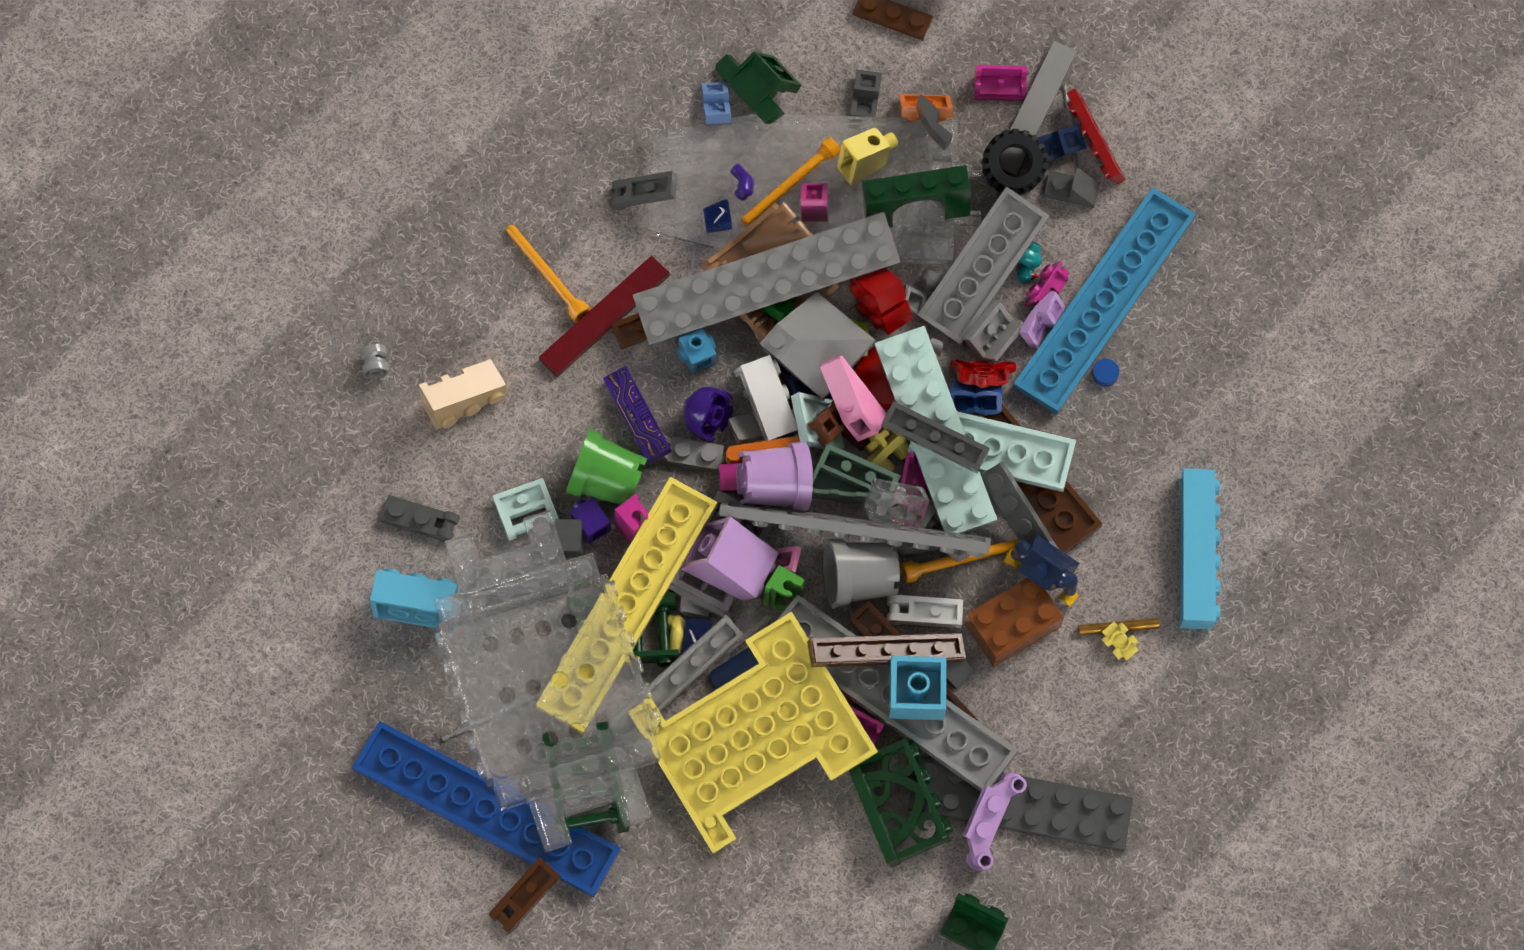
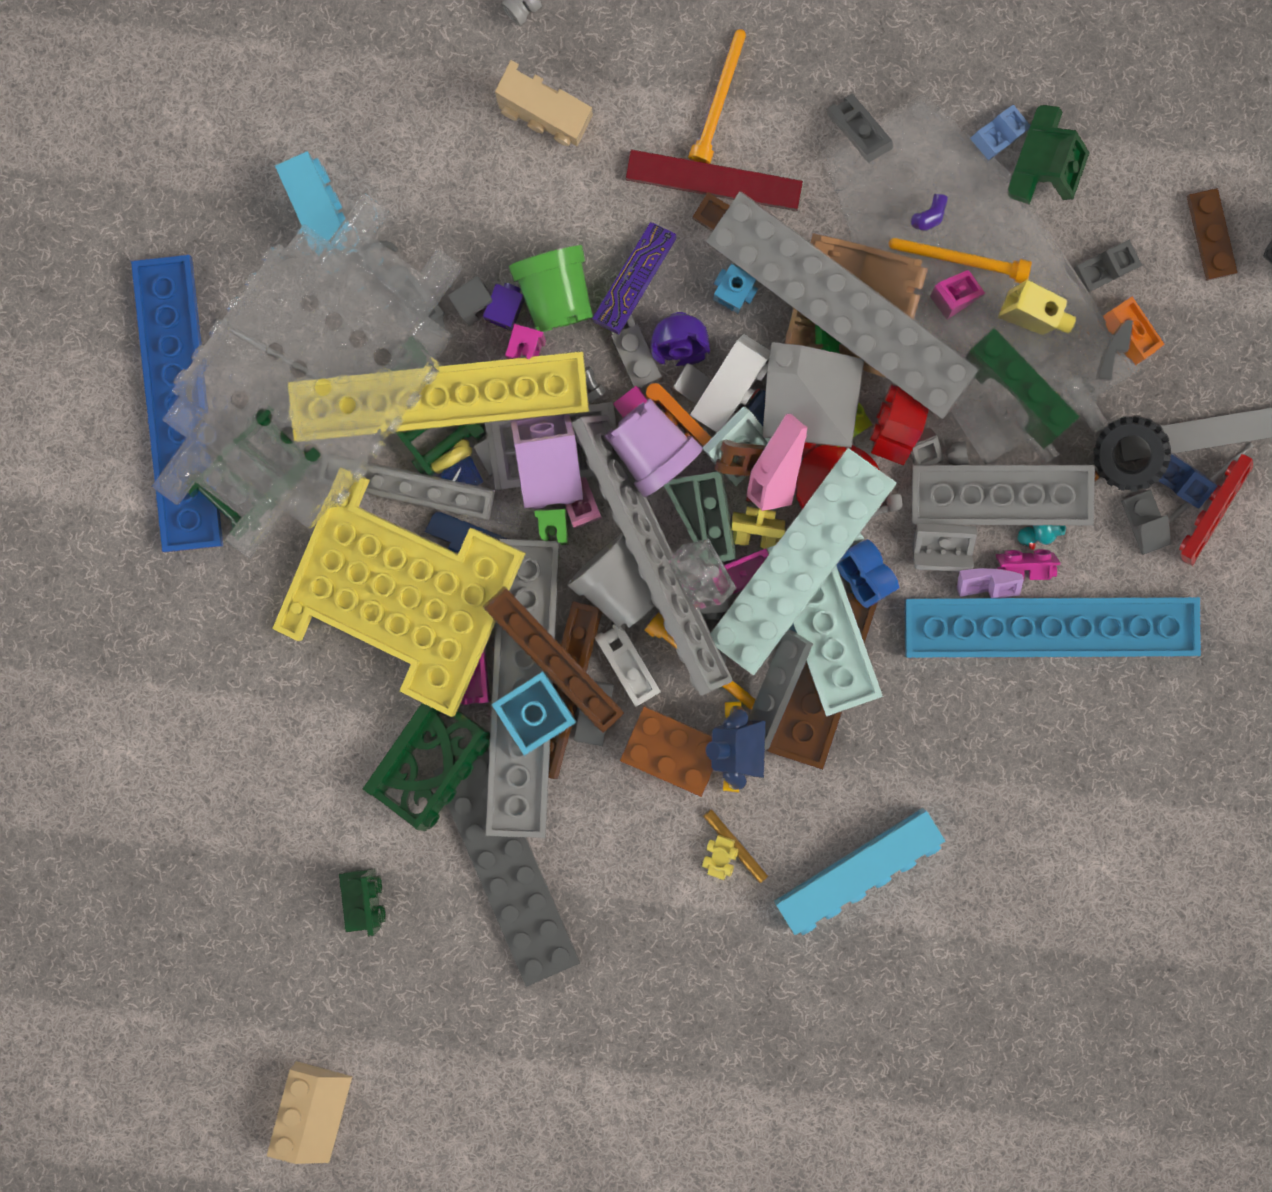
camera: 60 degrees right, 20 degrees up
dark grey plate [380,495,460,542] -> none
reddish brown plate [489,857,562,934] -> none
light aqua plate [492,478,559,541] -> none
clear blue slope [703,199,733,234] -> none
dark grey plate [881,401,990,473] -> none
red tile [950,360,1016,388] -> none
lavender plate [962,772,1027,871] -> none
dark pink hinge [974,65,1027,101] -> none
blue tile [1092,359,1119,386] -> none

